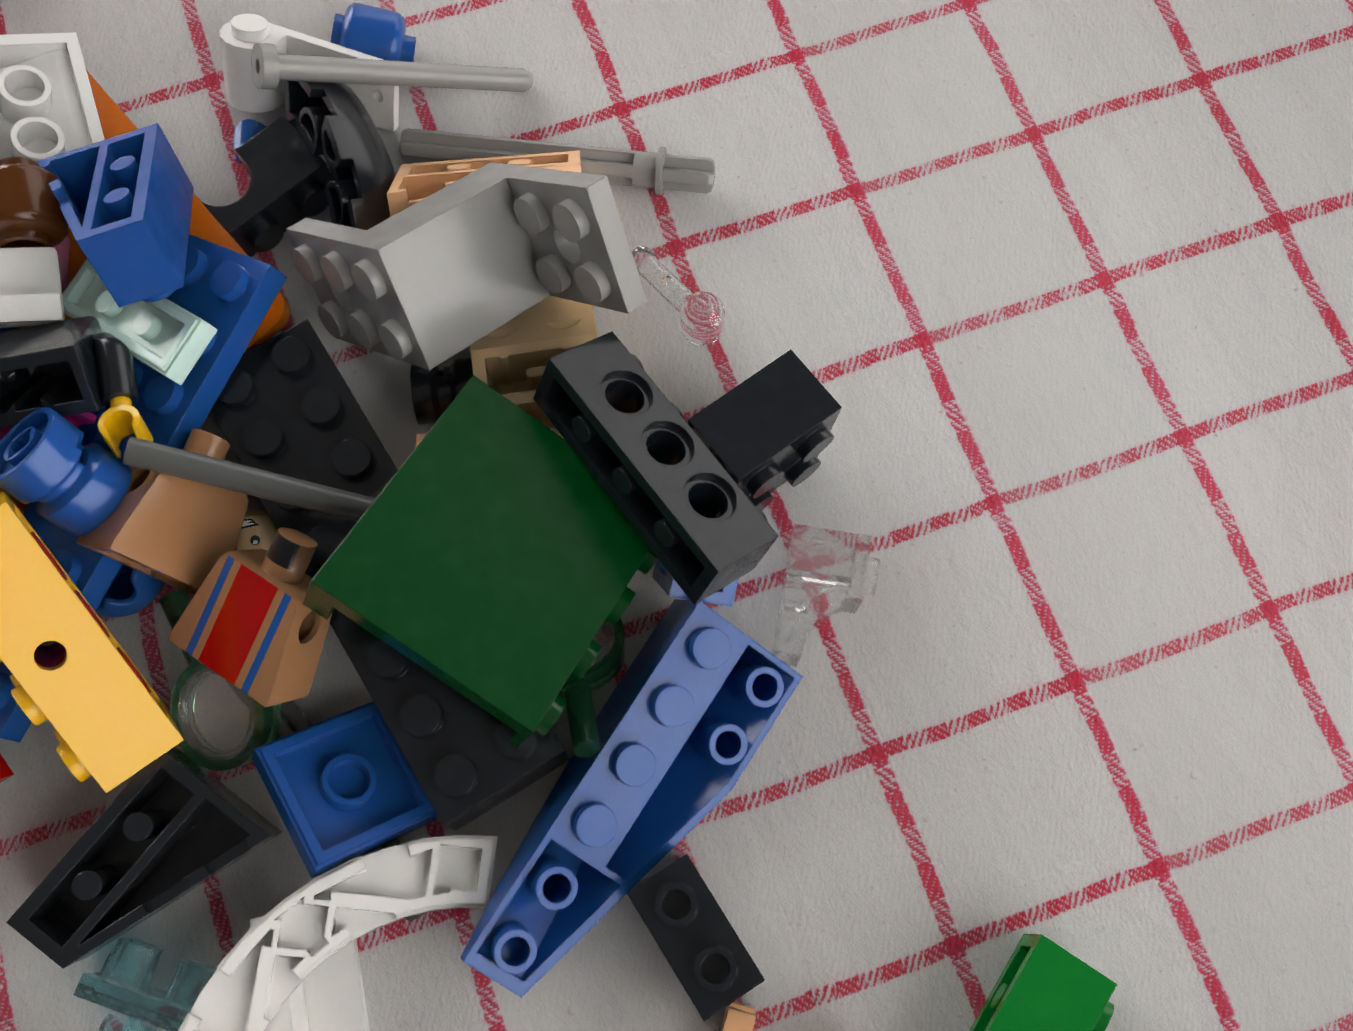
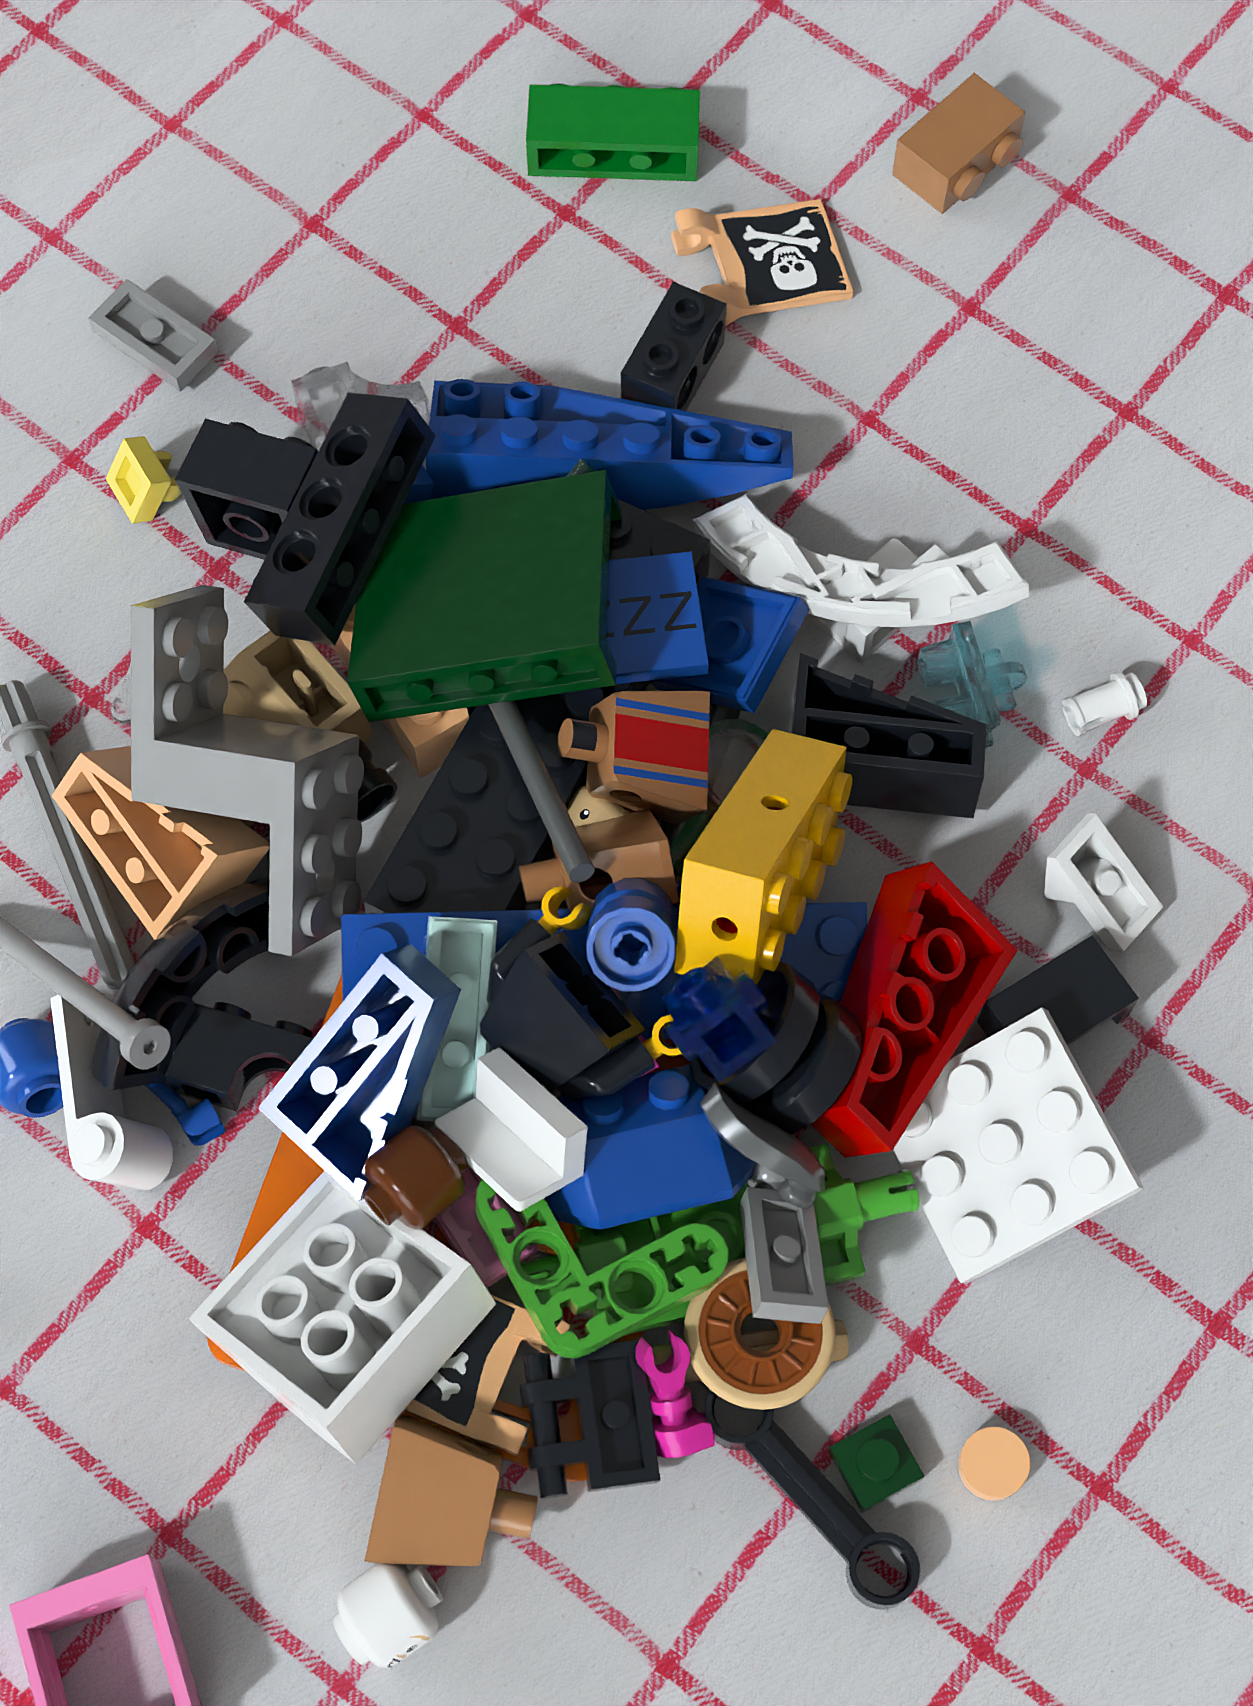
camera: 120 degrees left, 5 degrees down
none -> light grey plate [88,279,219,392]
none -> light yellow tile [106,436,181,524]
none -> blue tile [606,551,709,684]

